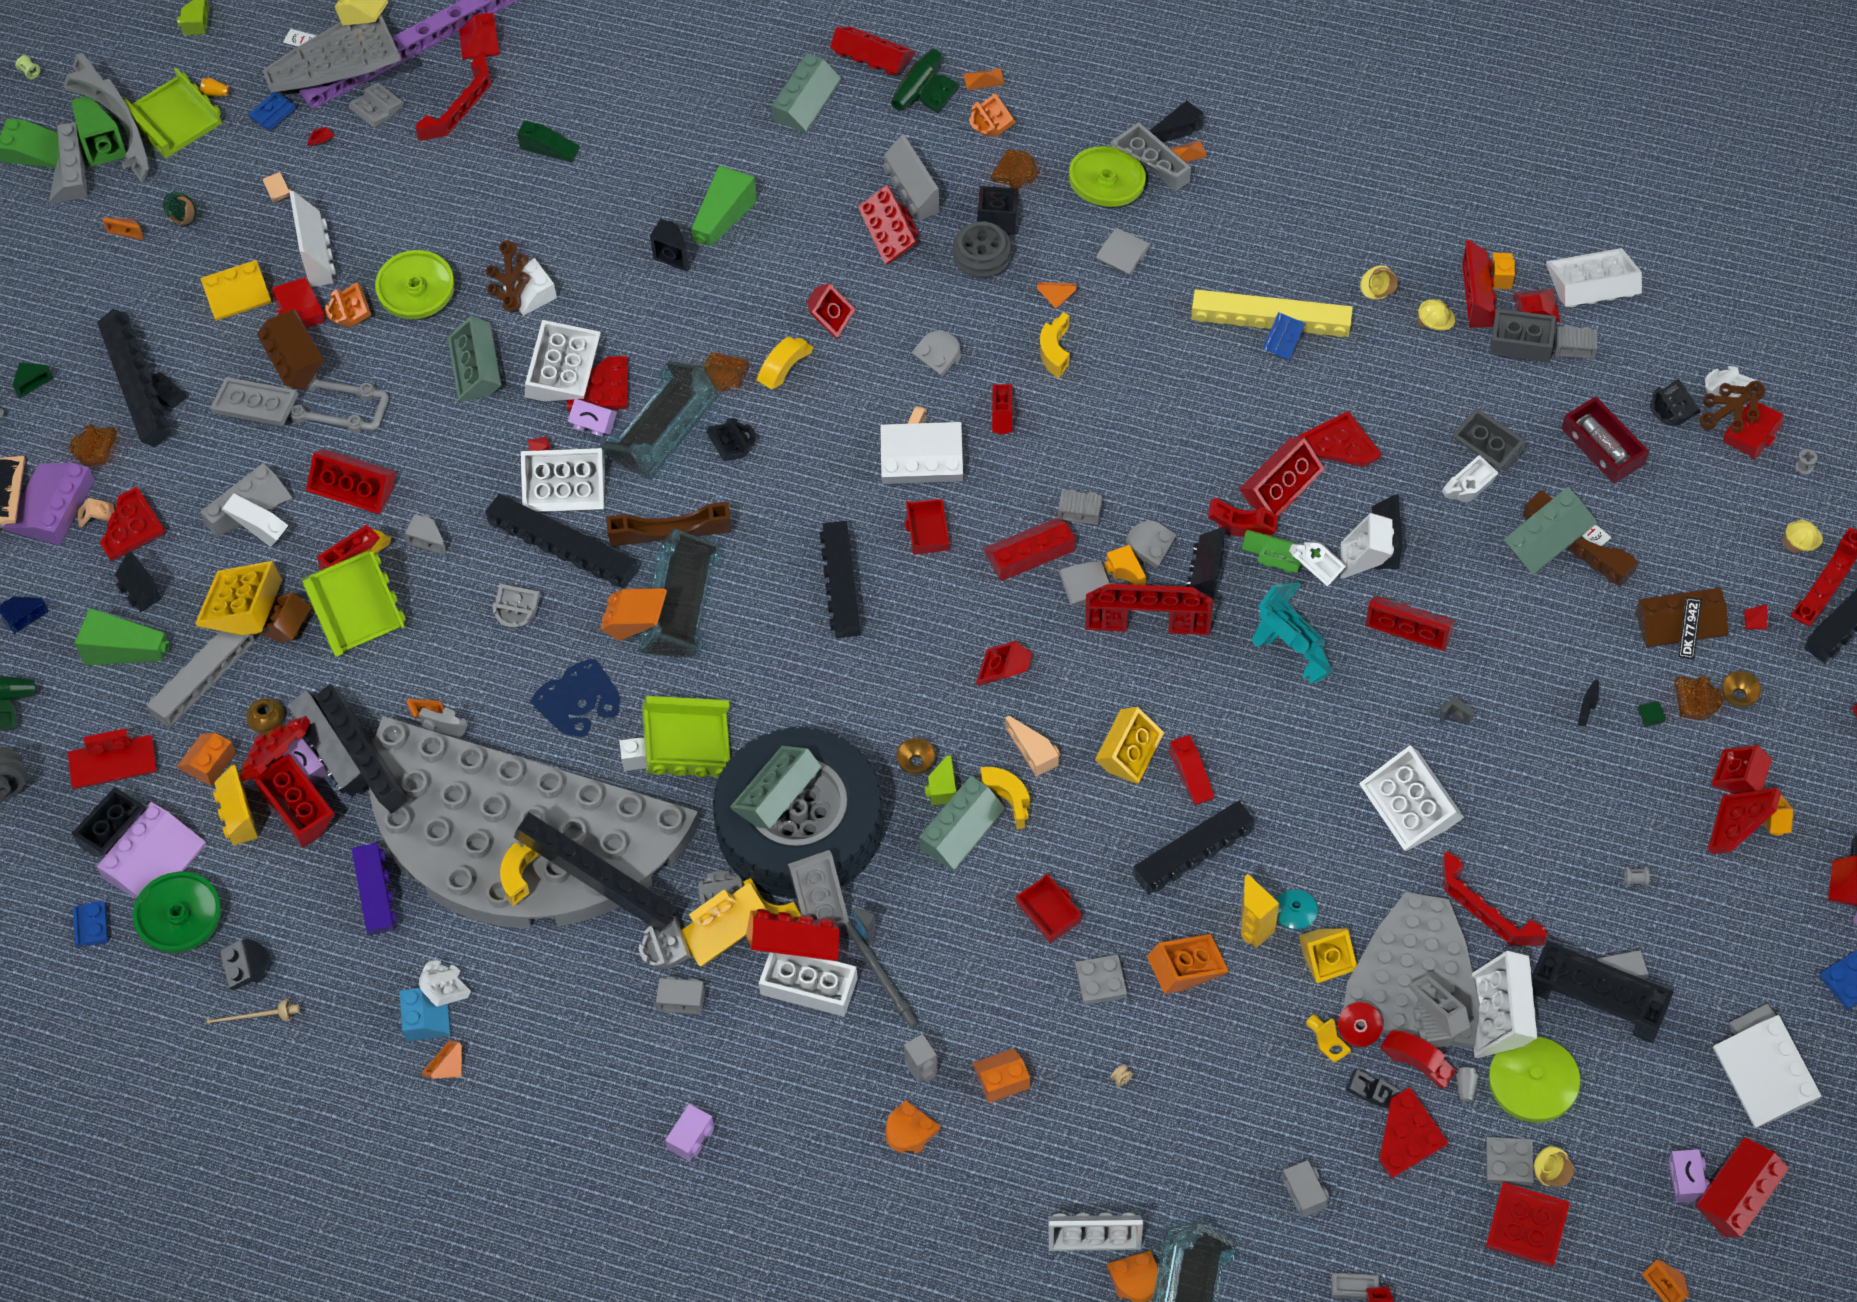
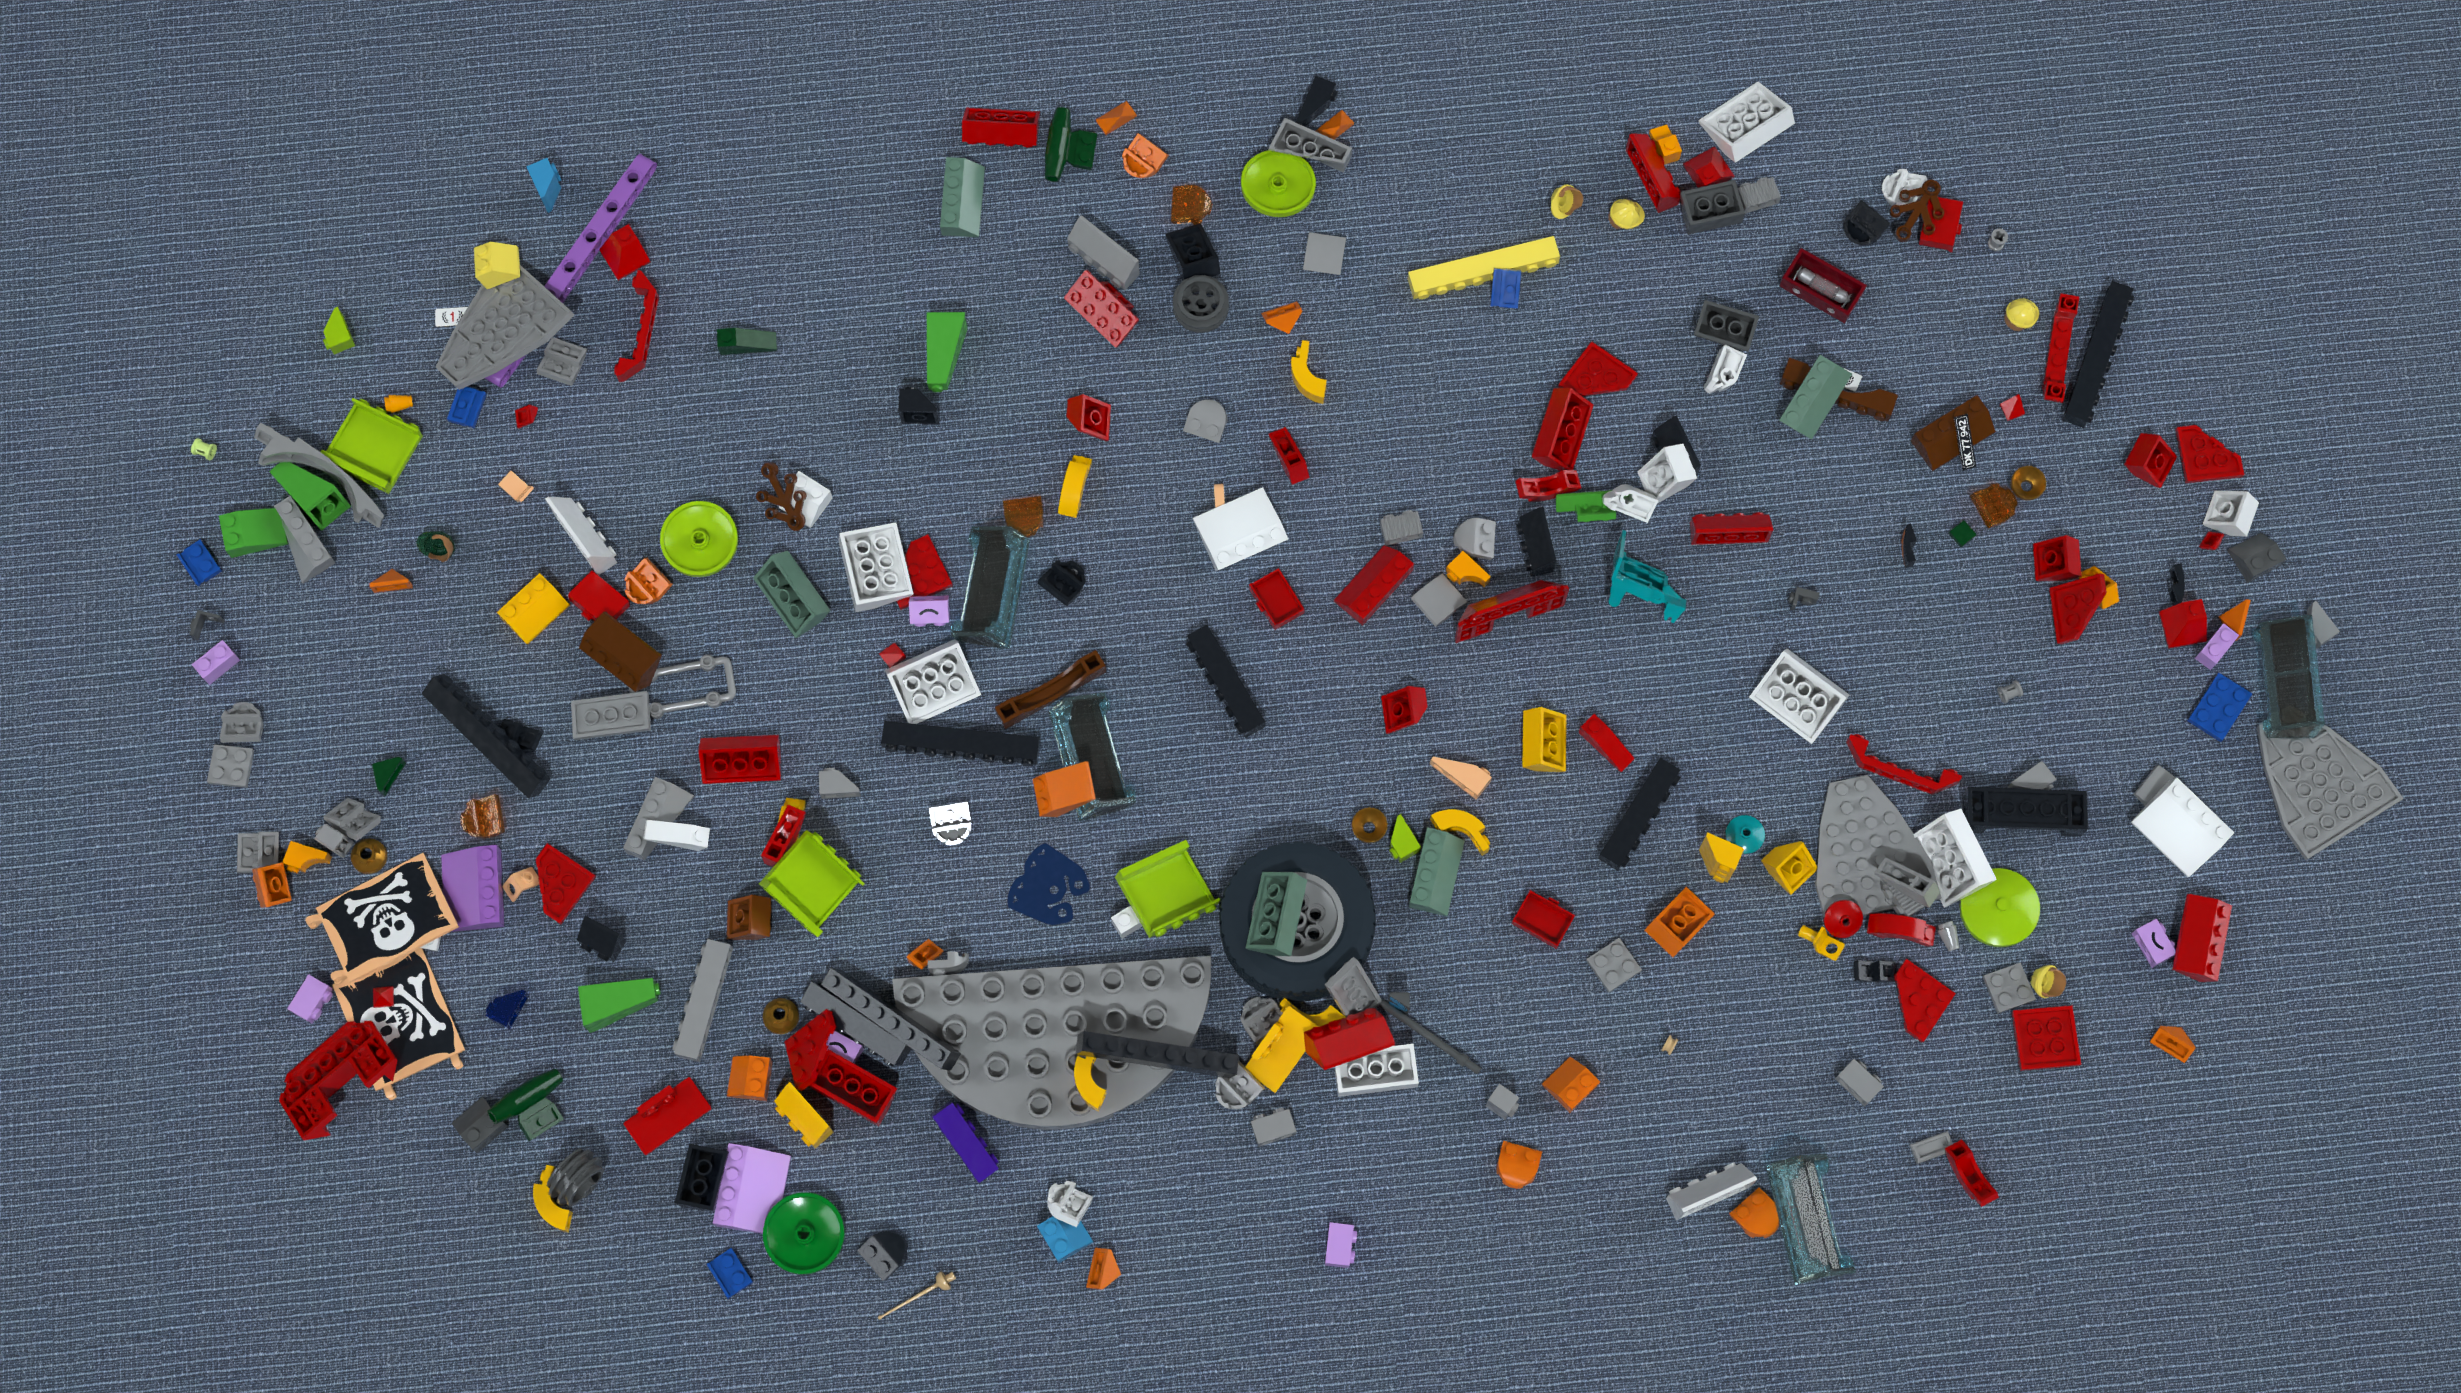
camera: 25 degrees left, 15 degrees up
yellow slope [195,561,282,635] -> none

